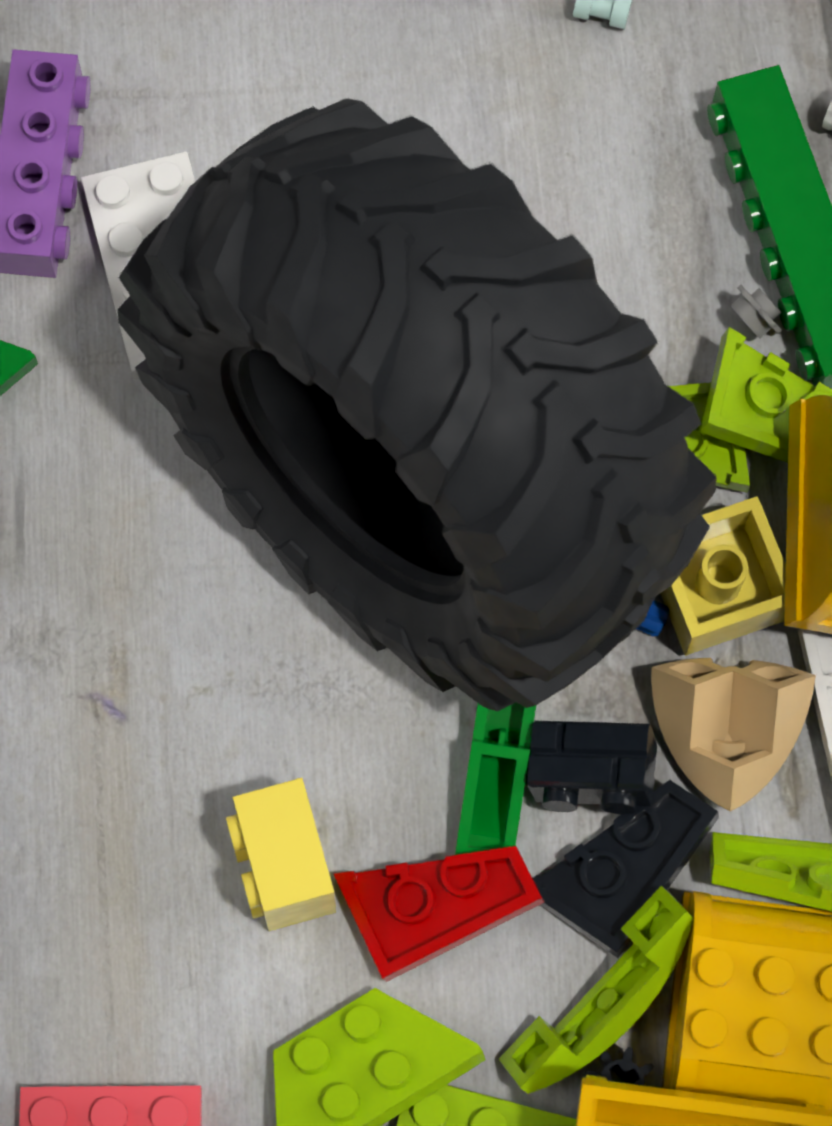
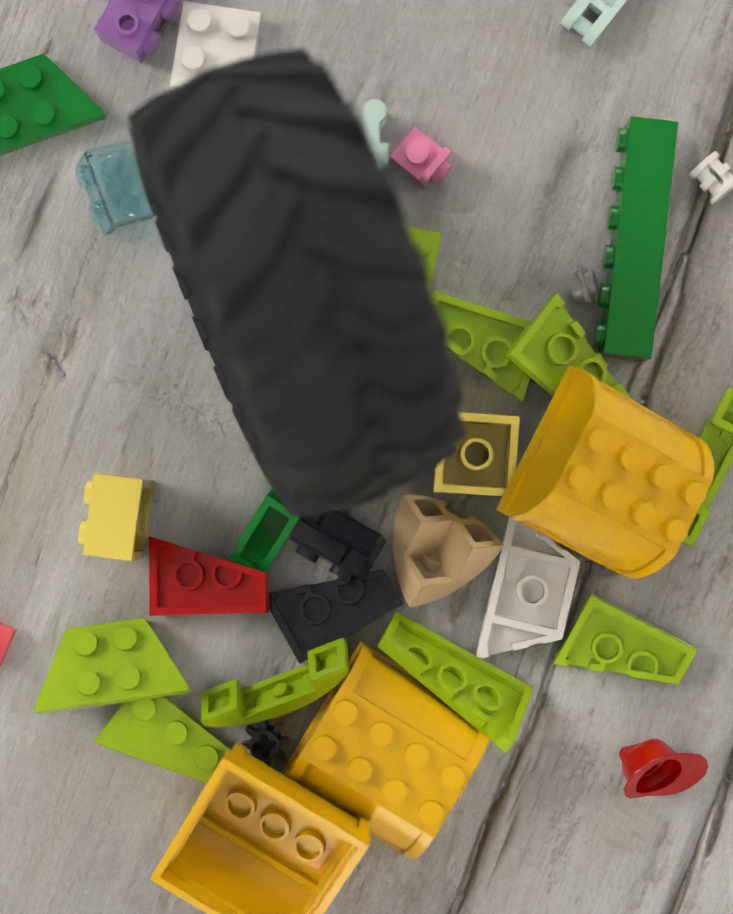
camera: 25 degrees right, 15 degrees up
none -> clear light blue bracket [76,140,155,236]

